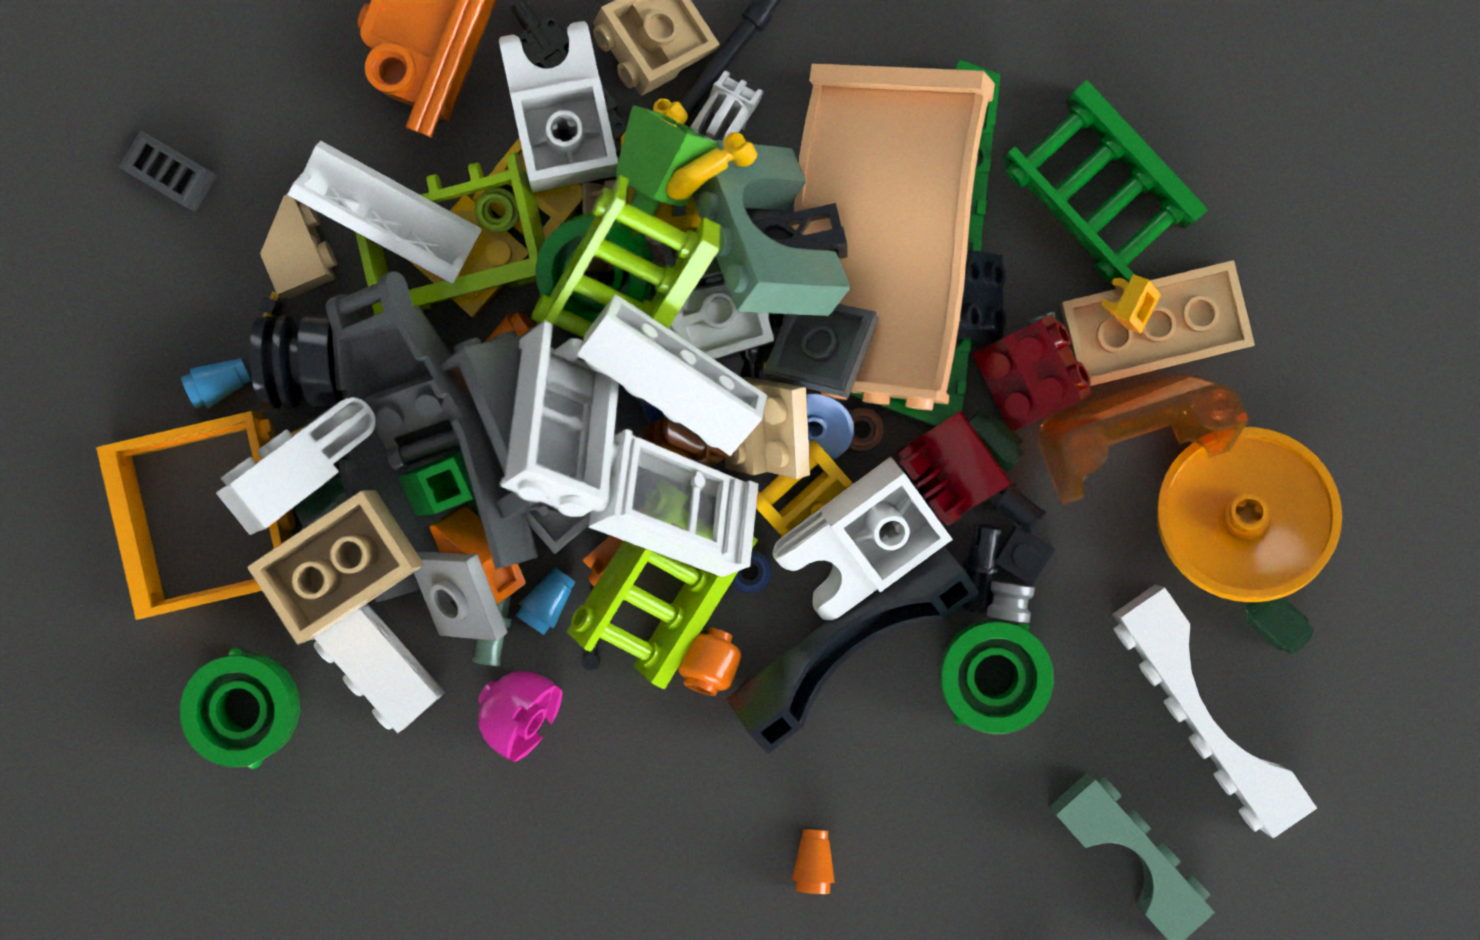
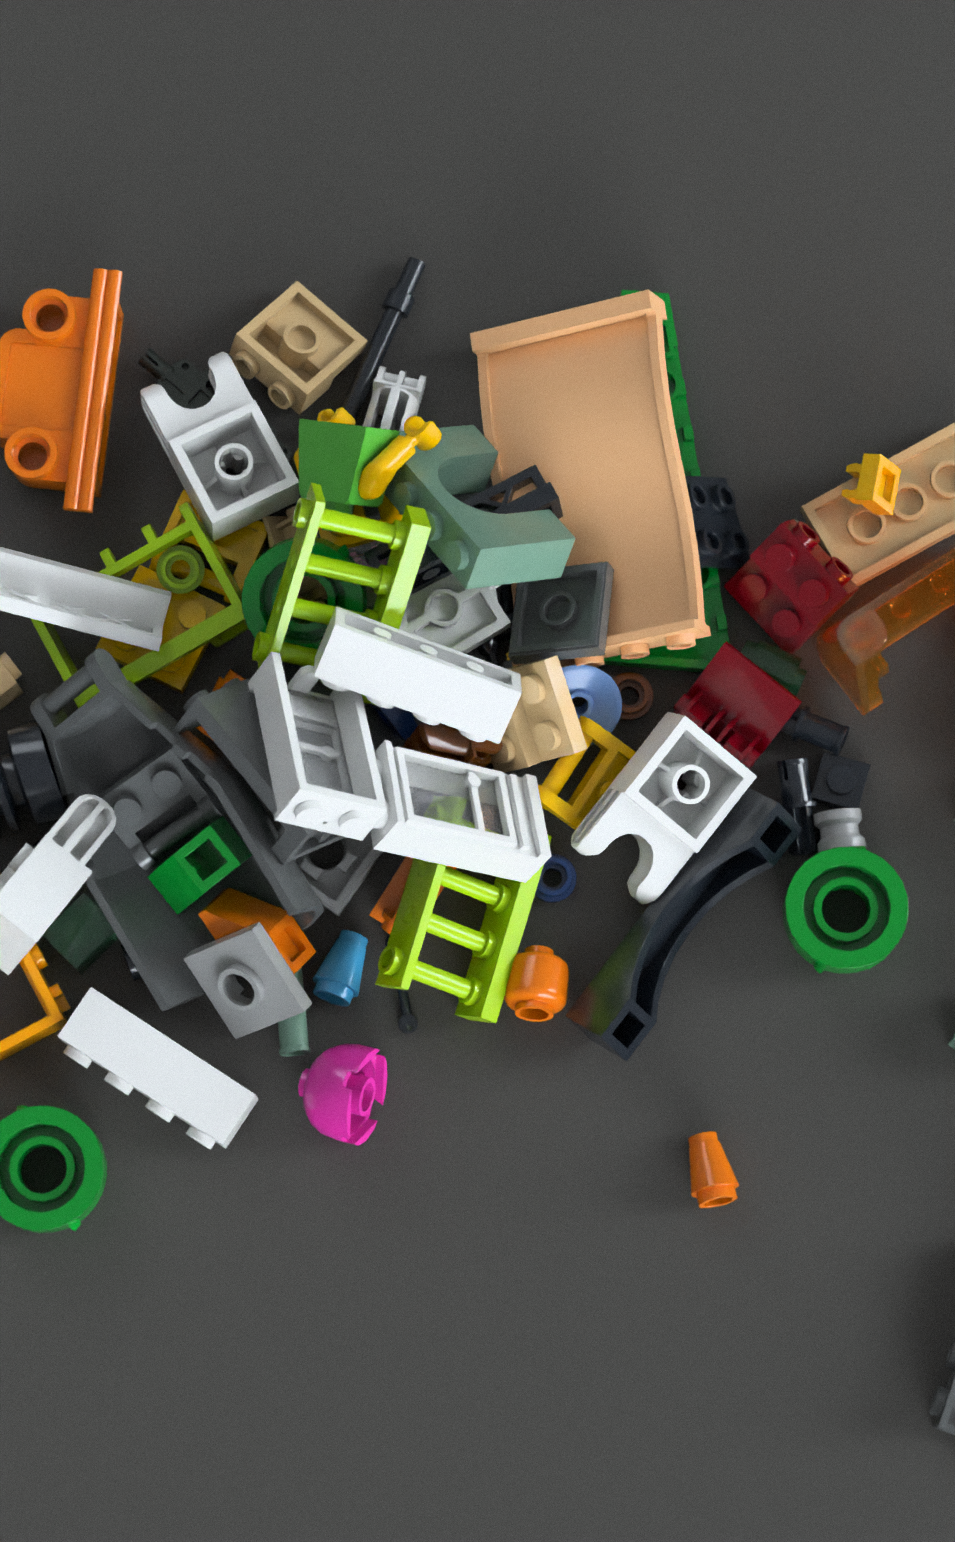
camera: 15 degrees left, 10 degrees down
tan brick [247,490,424,644] -> none
green fence [1002,80,1208,285] -> none

